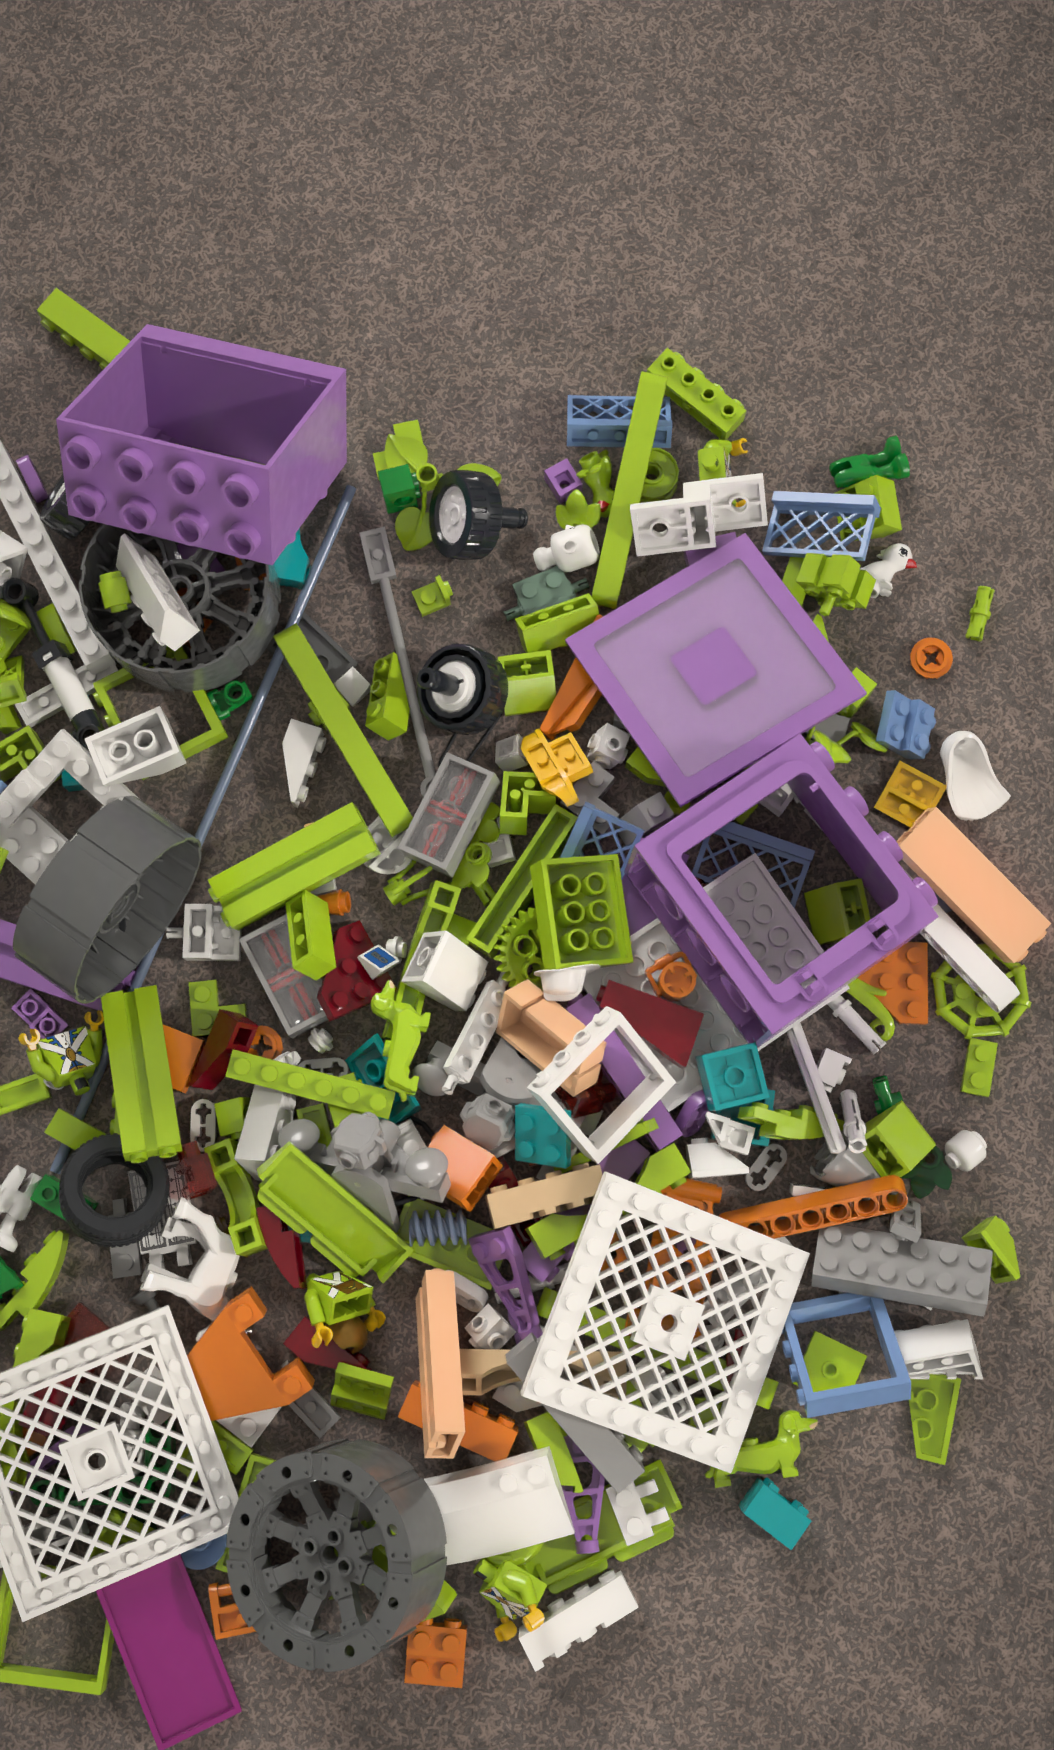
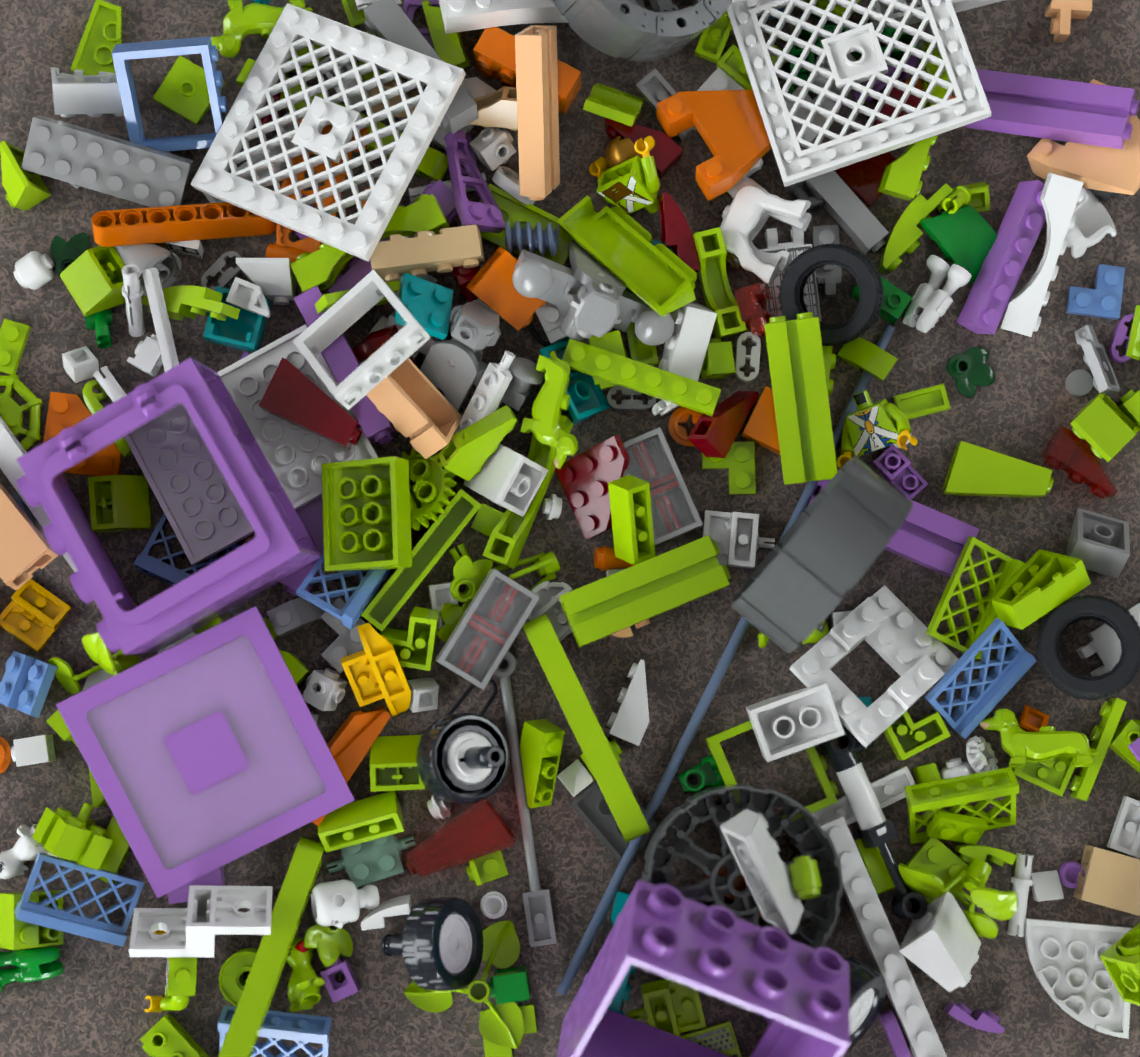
camera: 175 degrees left, 5 degrees up
white plate [308,1028,333,1054] -> none
slope [357,945,400,980] -> none
white piece [534,964,601,1001] -> none
orange piece [645,951,697,1001] -> none
medium lavender beam [675,1090,710,1137] -> none
teal container [695,1042,770,1111] -> none
light grey plate [890,1193,921,1243] -> none
none -> white brick [11,734,56,767]
none -> white slope [62,346,99,383]
none -> white slope [361,895,412,930]
none -> clear red slope [405,798,517,877]
none -> white plate [427,795,451,820]
none -> lime slope [438,405,517,482]
none -> white plate [480,891,507,919]
none -> light grey brick [805,170,889,255]

